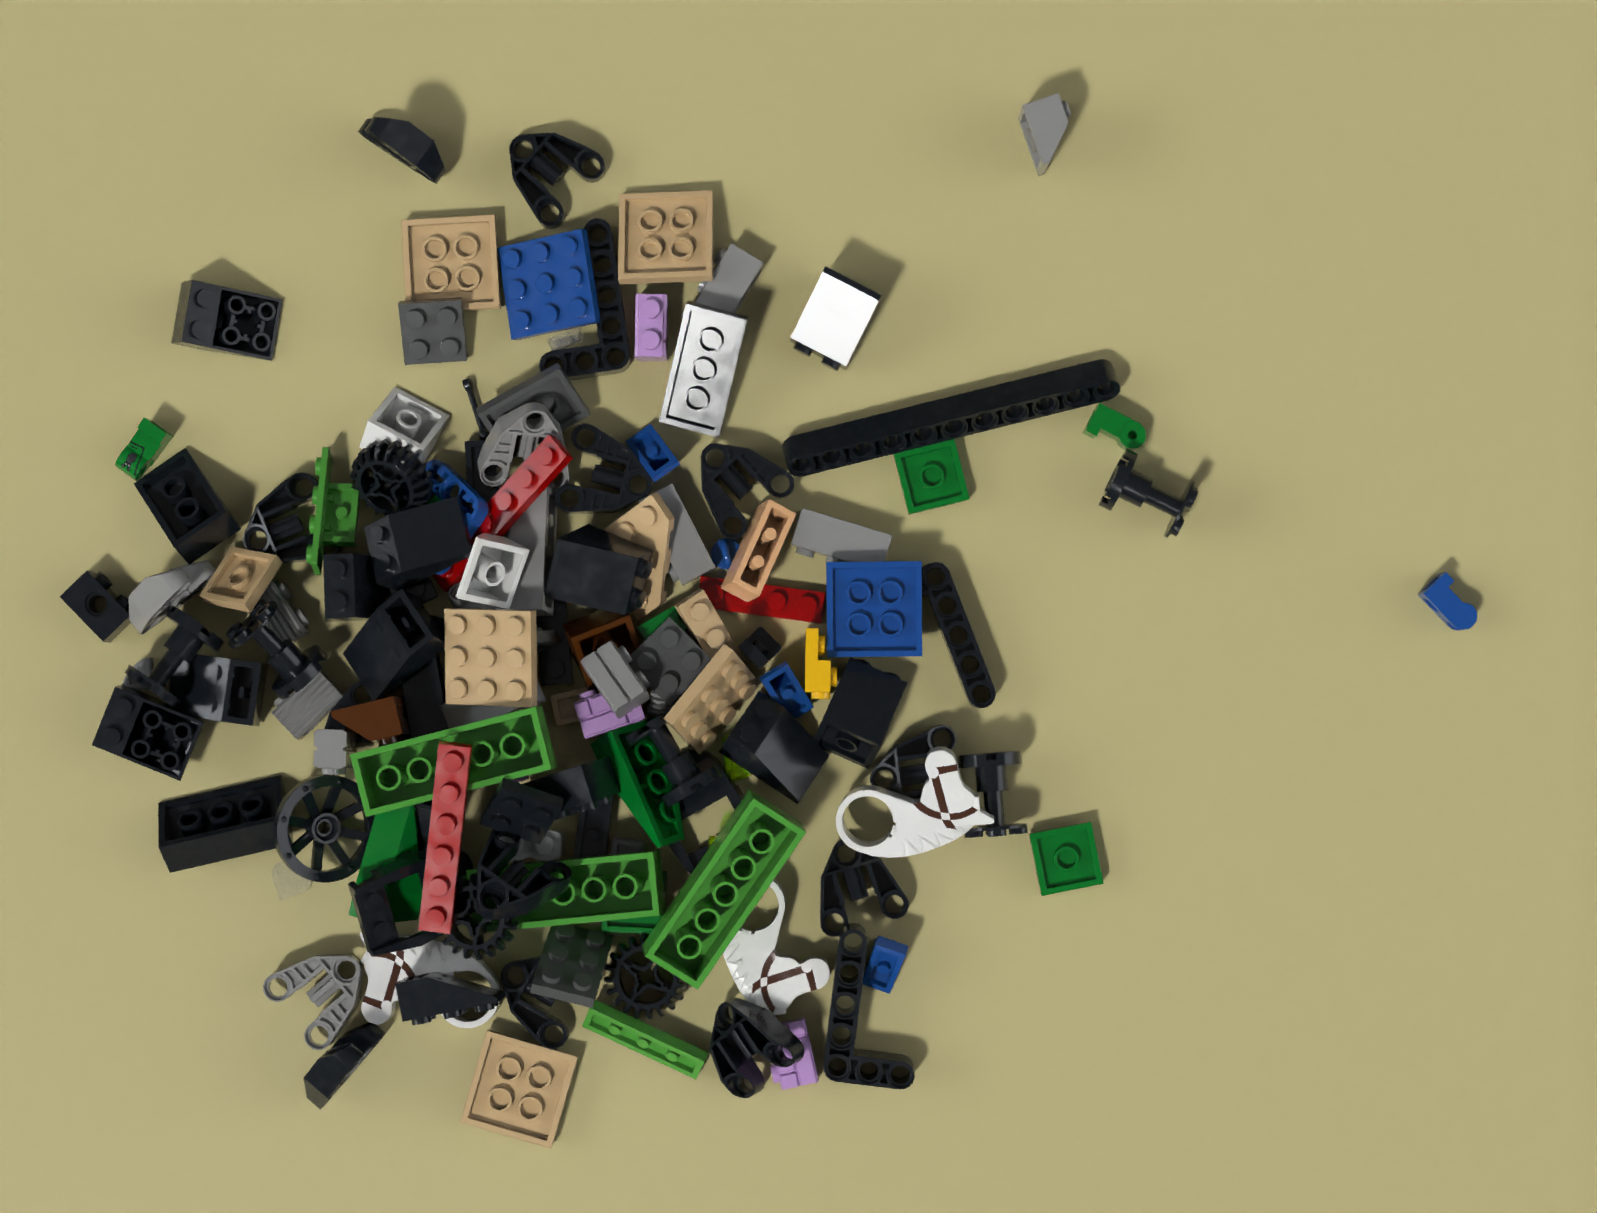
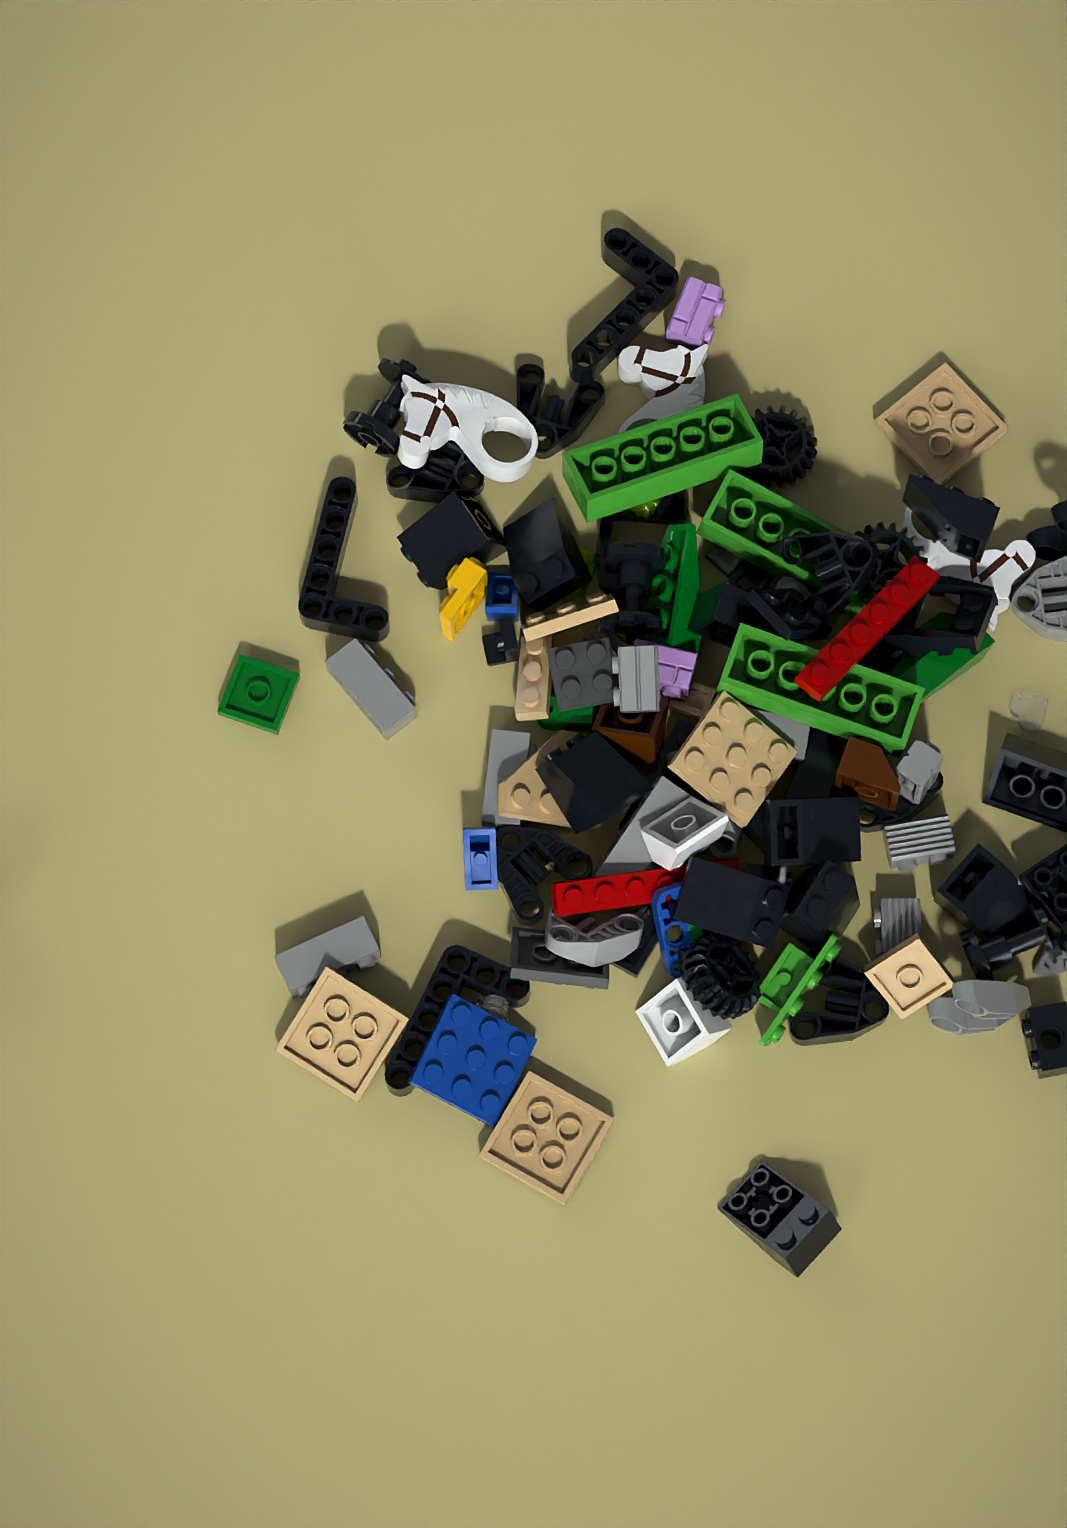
camera: 145 degrees left, 15 degrees down
green leg [115,417,174,481] -> none
black slope [134,448,241,565] -> none
black piece [226,599,328,699] -> none
black wheel [273,774,375,883] -> none
black connector [358,117,446,184] -> none
dark grey plate [398,297,468,365] -> none
black hinge [462,378,490,440] -> none
black connector [501,956,569,1049] -> none
black connector [509,132,606,229] -> none
dark grey plate [530,924,614,1008] -> none
bright green plate [582,1000,708,1080] -> none
lavender brick [635,294,668,361] -> none
plate [659,301,749,438] -> none
red plate [699,576,825,624] -> none
black connector [701,443,794,540] -> none
black connector [709,998,804,1098] -> none
blue tile [711,538,739,570] -> none
light nougat brick [721,499,796,602] -> none
black beam [782,359,1121,477] -> none
slope [790,266,882,371] -> none
blue plate [826,561,922,657] -> none
blue slope [863,936,908,994] -> none
green plate [1029,822,1104,896] -> none
green leg [1082,403,1146,450] -> none
black piece [1099,449,1199,538] -> none

